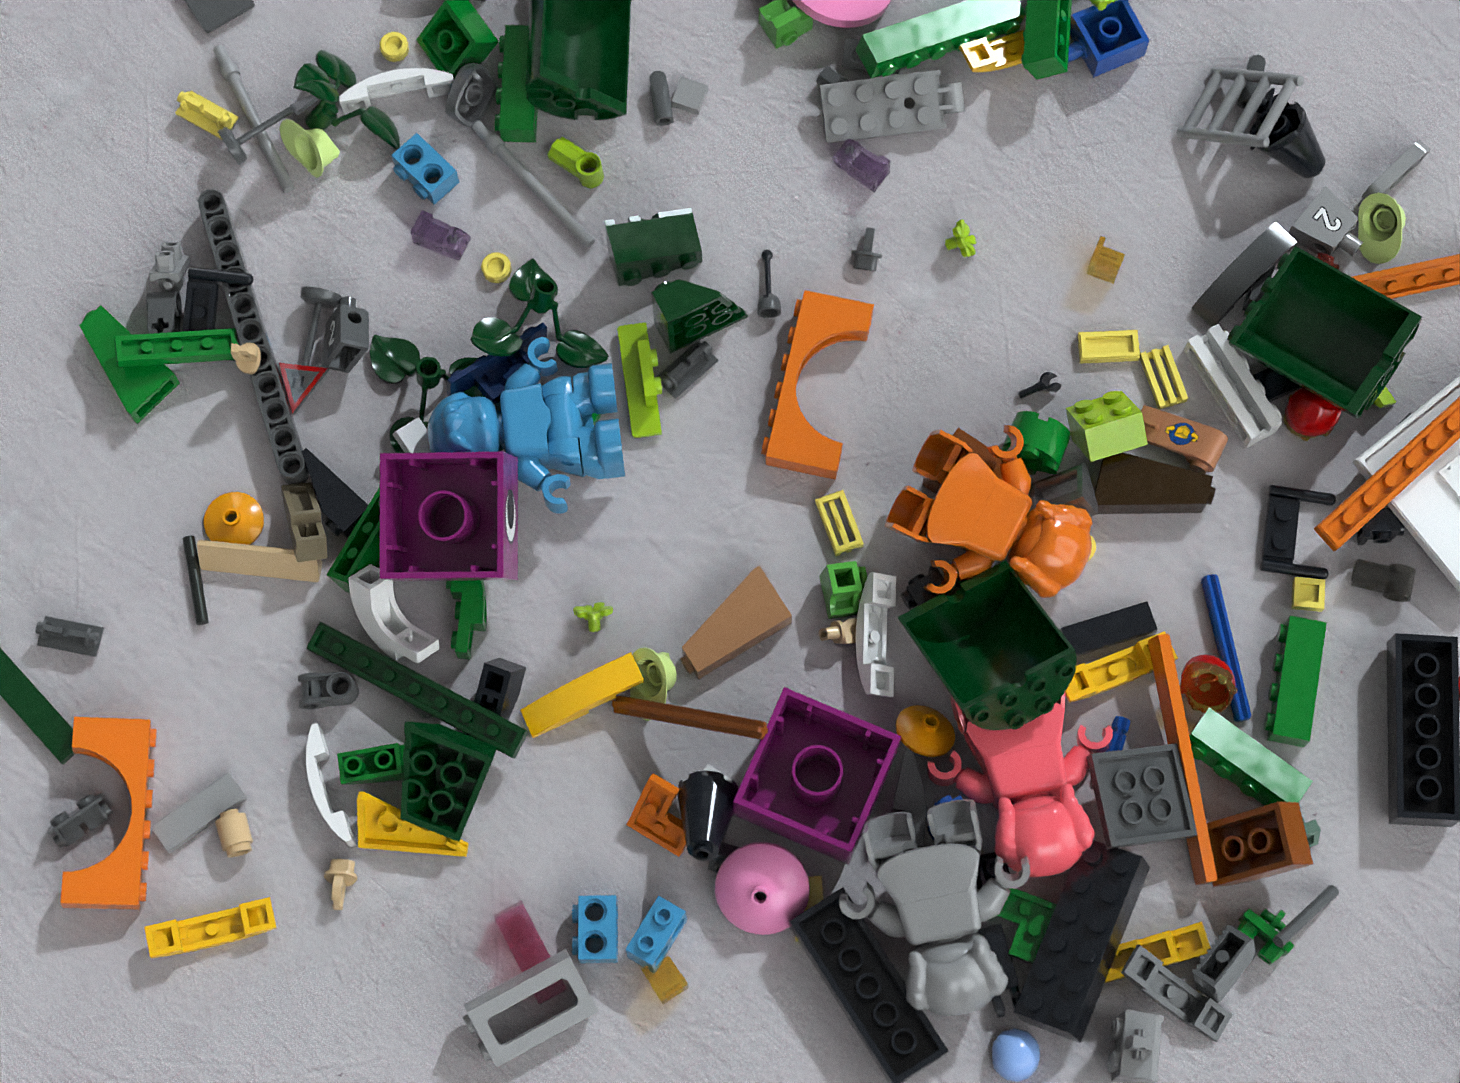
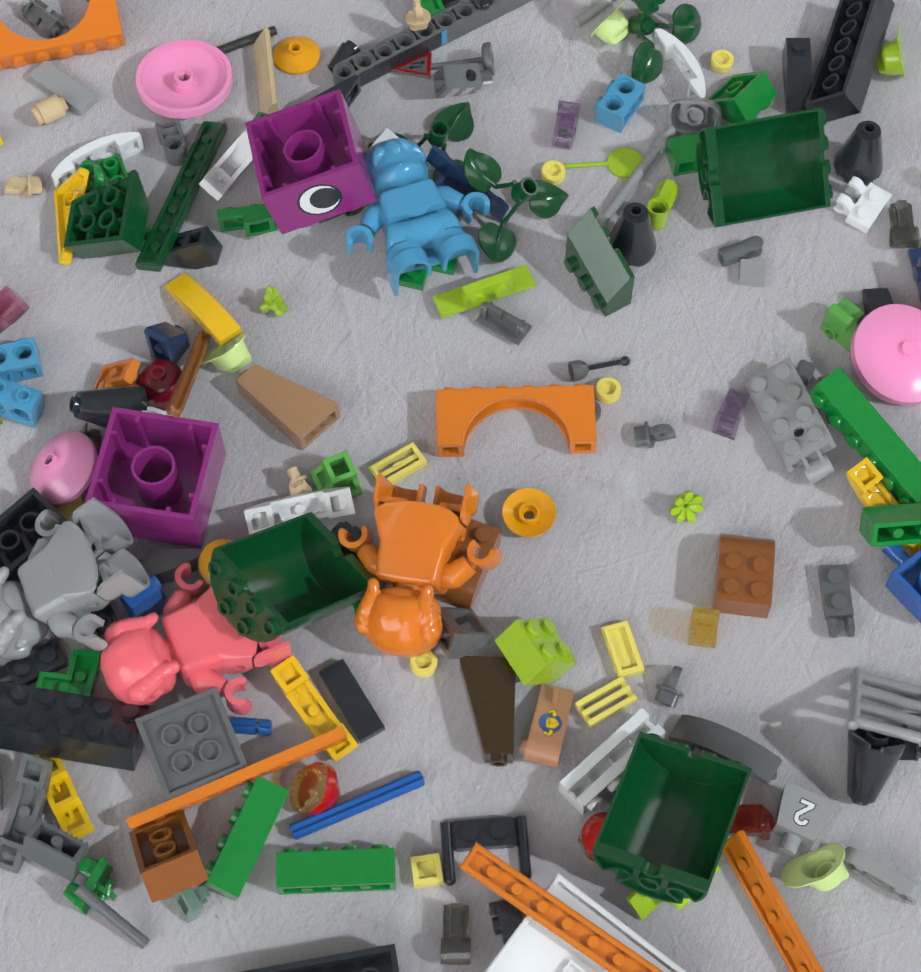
camera: 75 degrees right, 10 degrees down
dark tan slope [281,482,328,562] -> none
dark green wedge [651,279,749,354] -> none
green brick [1001,411,1071,475] -> none
black hand [1018,372,1062,399] -> none
none -> green piece [79,160,104,193]
none -> bright pink dish [136,39,233,119]
none -> dark red cylinder [136,359,182,412]
none -> dark blue slope [144,321,190,364]
none -> black cone [327,40,361,73]
none -> light orange dish [502,488,556,538]
none -> lime piece [563,147,643,179]
none -> light yellow tile [595,377,621,404]
none -> black cone [609,202,656,267]
none -> dark grey piece [654,665,684,708]
none -> dark orange brick [712,533,775,619]
none -> dark grey hinge [818,564,855,638]

